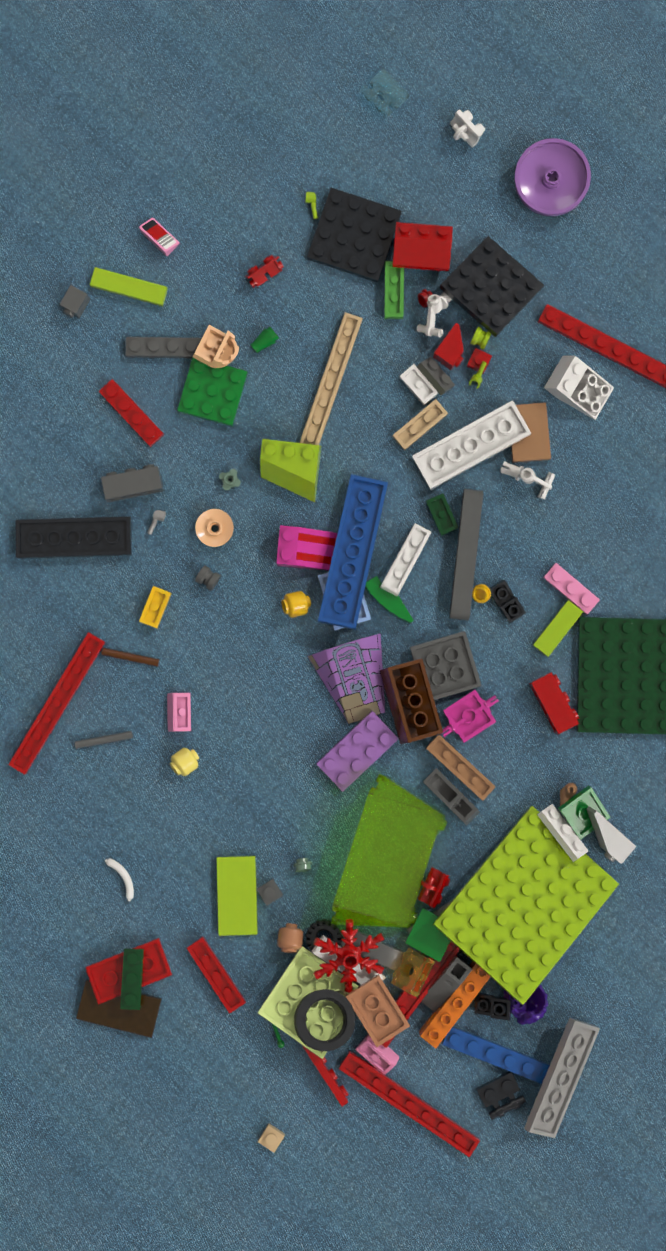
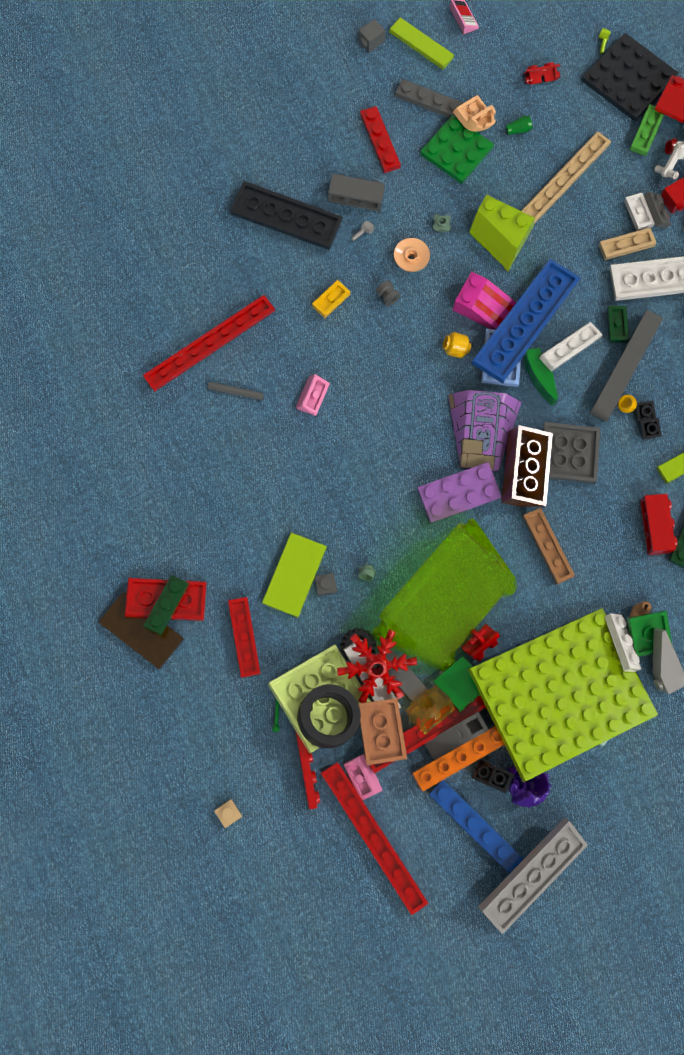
camera: 20 degrees right, 10 degrees down
reddish brown bar [102,648,160,667] -> none
white piece [105,858,134,901] -> none
light yellow head [170,748,199,776] -> none
nougat head [277,923,304,953] -> none
dark grey slope [423,768,480,826] -> none
dark pink plate [442,690,499,743] -> none
black plate [476,1071,526,1120] -> none

